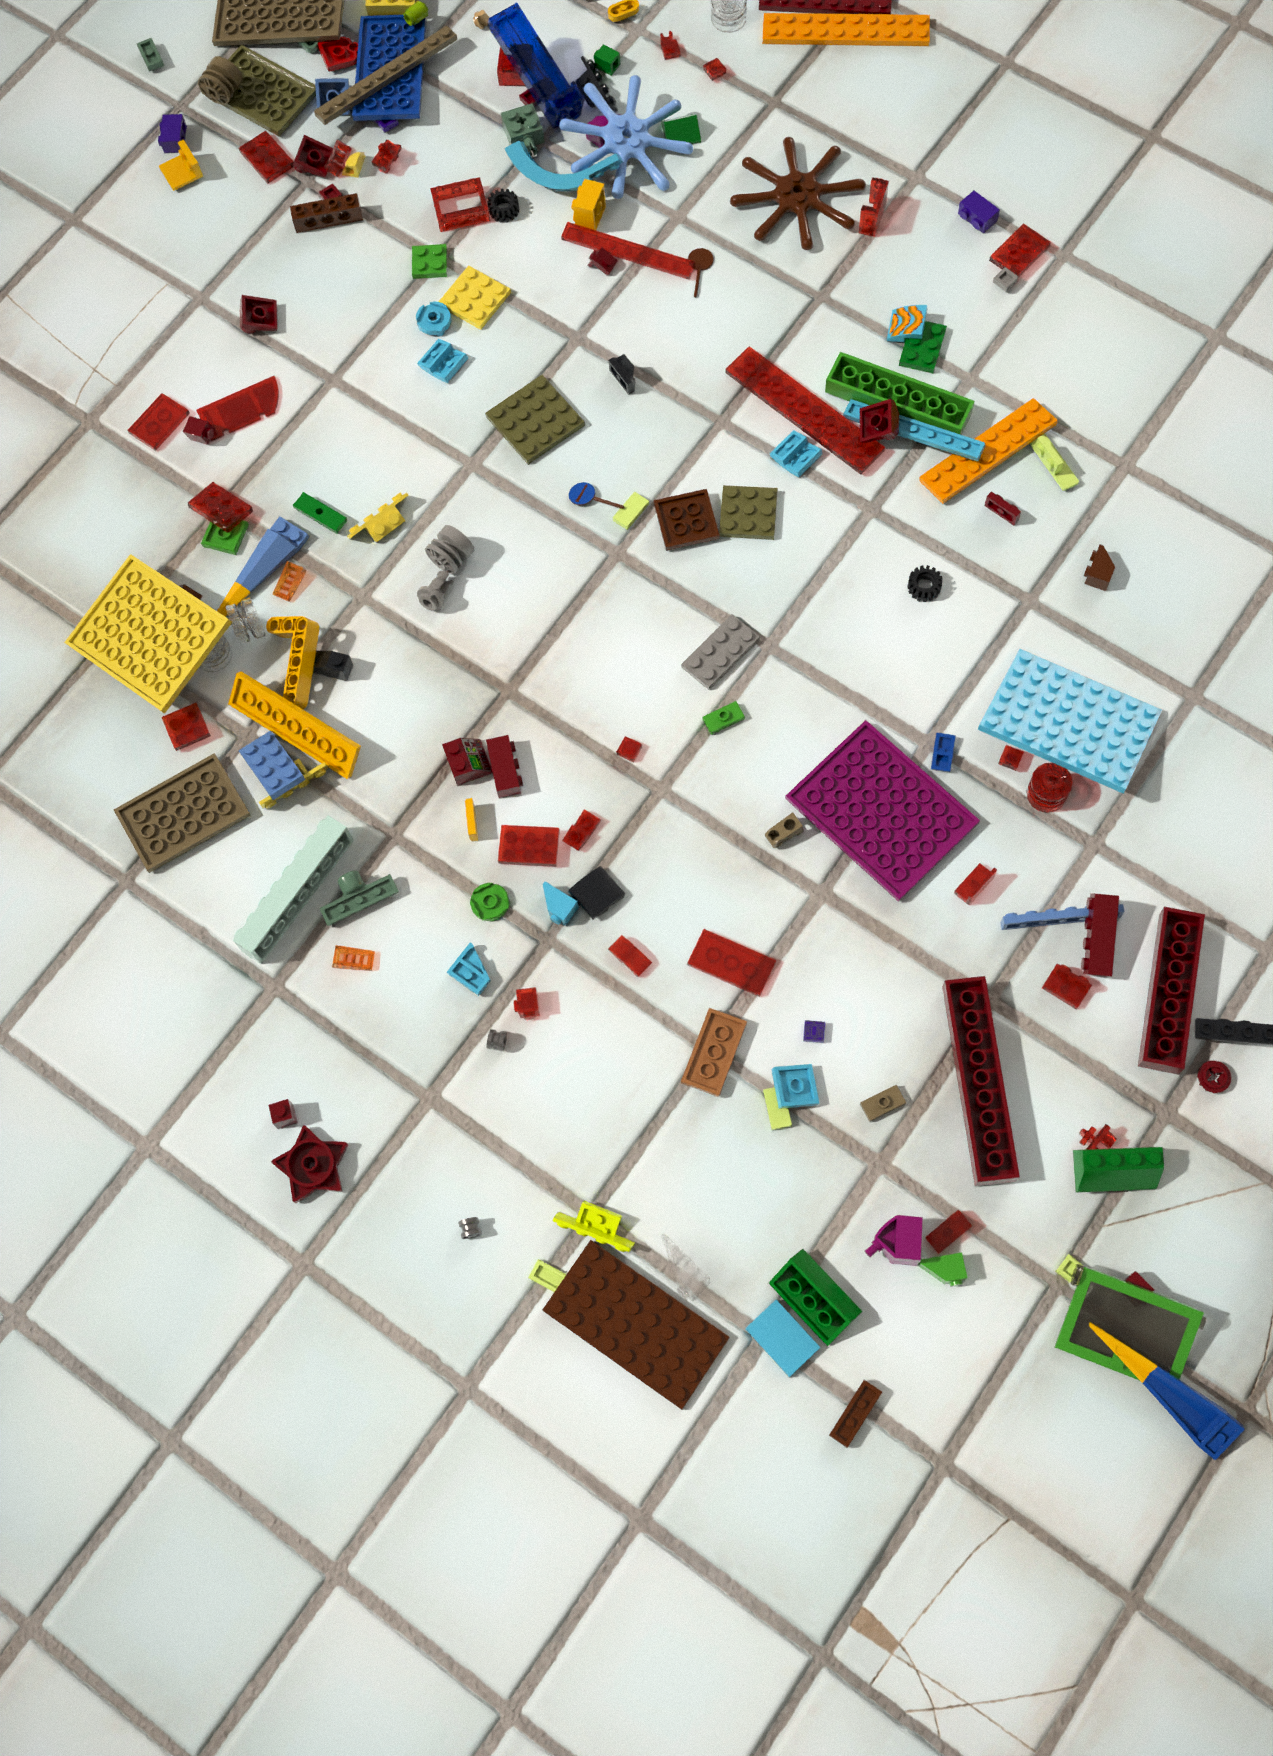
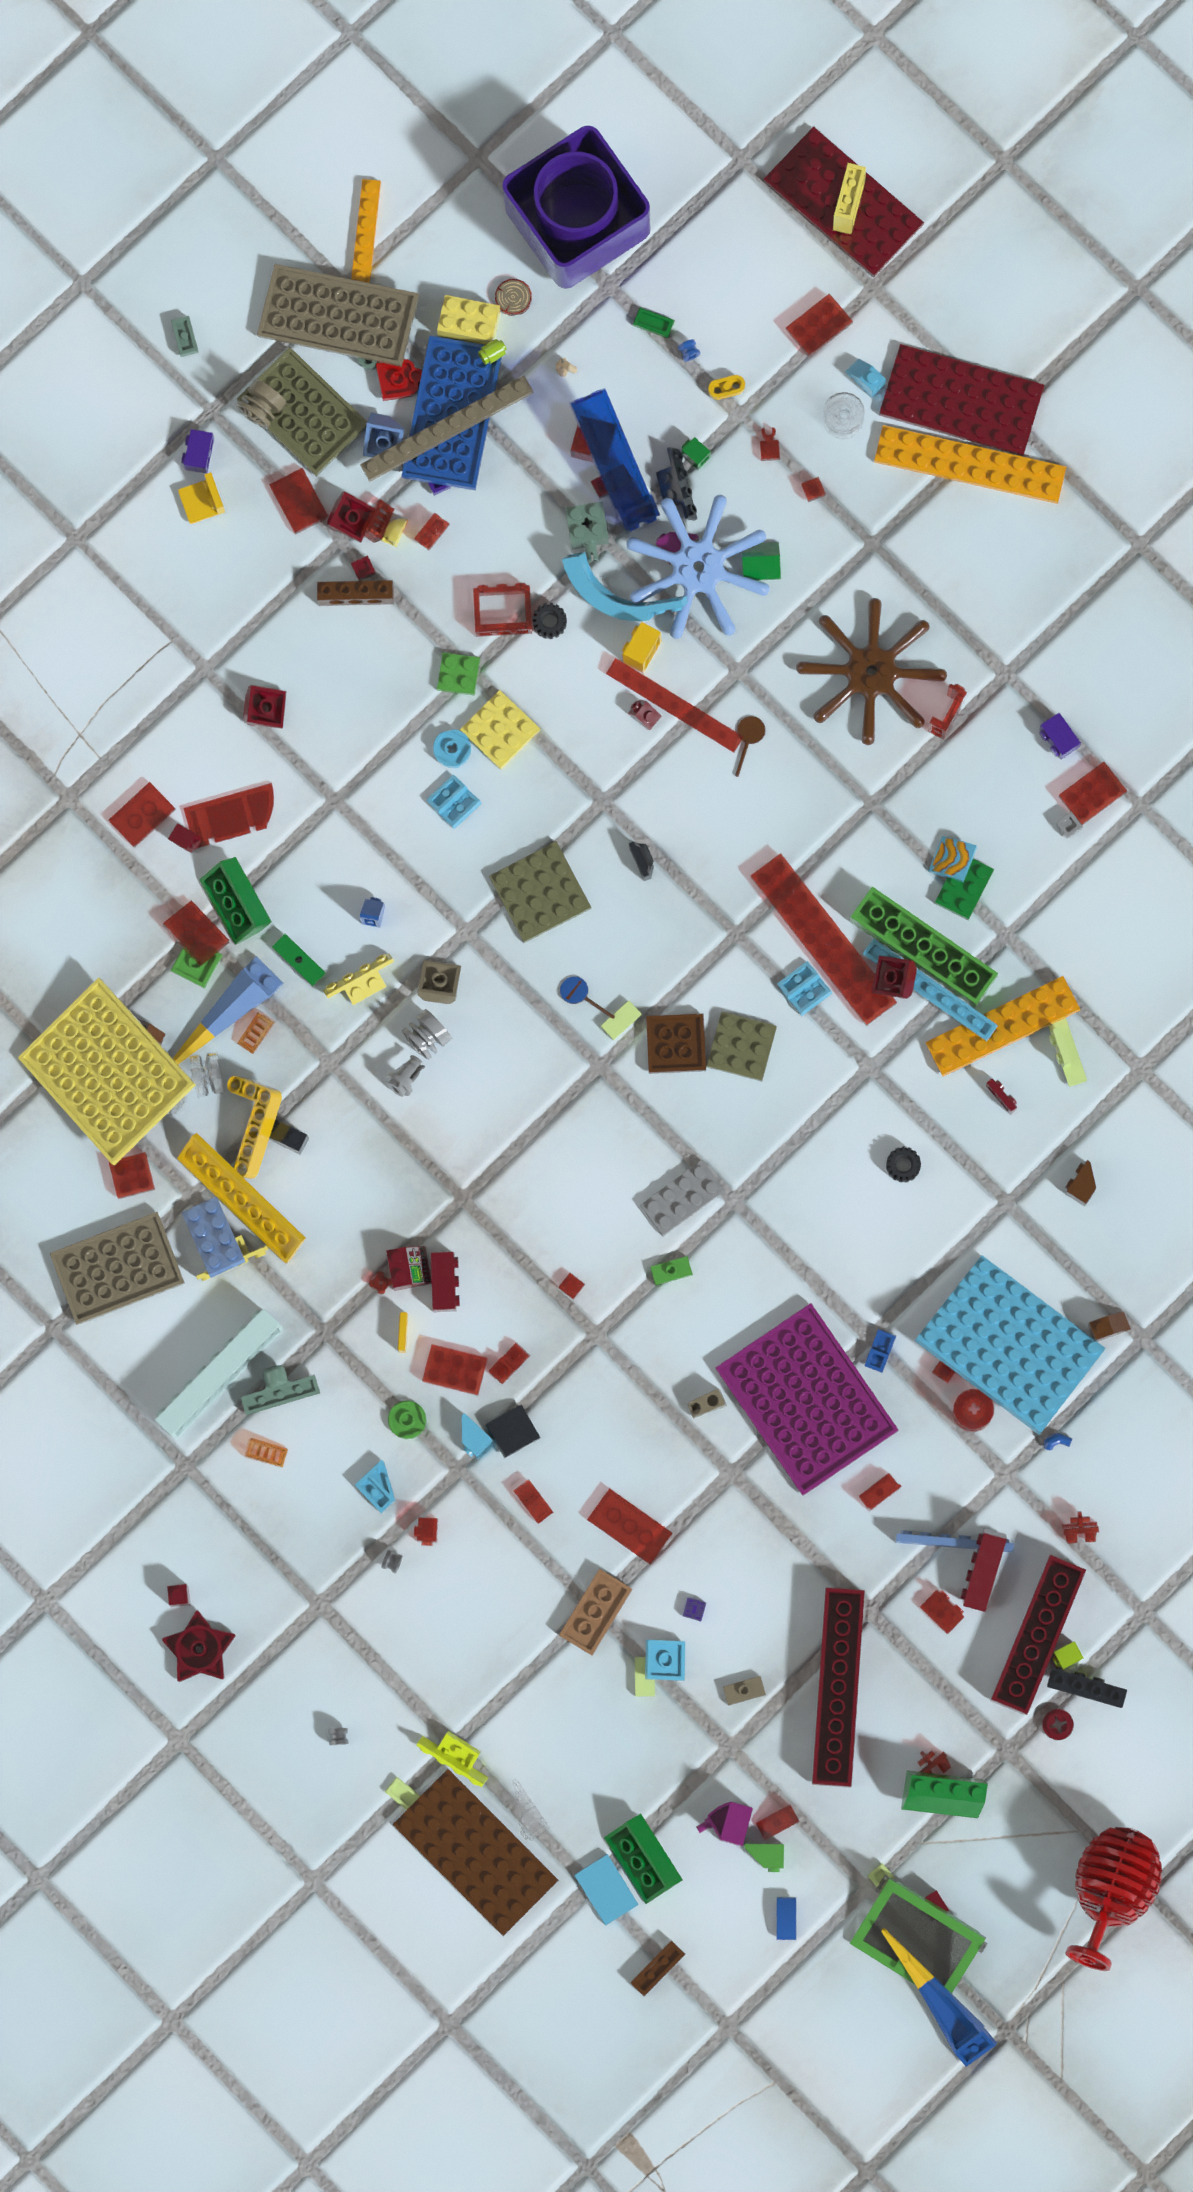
camera: 10 degrees right, 10 degrees up
none -> green slope [199,857,272,945]
none -> blue slope [360,897,385,928]
none -> clear red plate [369,1271,392,1294]
none -> dark tan slope [418,960,461,1004]
none -> blue slope [776,1897,796,1940]
none -> blue arm [1043,1433,1072,1451]
none -> lime brick [1052,1641,1084,1670]
none -> clear red hips [1062,1511,1099,1544]
none -> reddish brown slope [1088,1311,1131,1342]

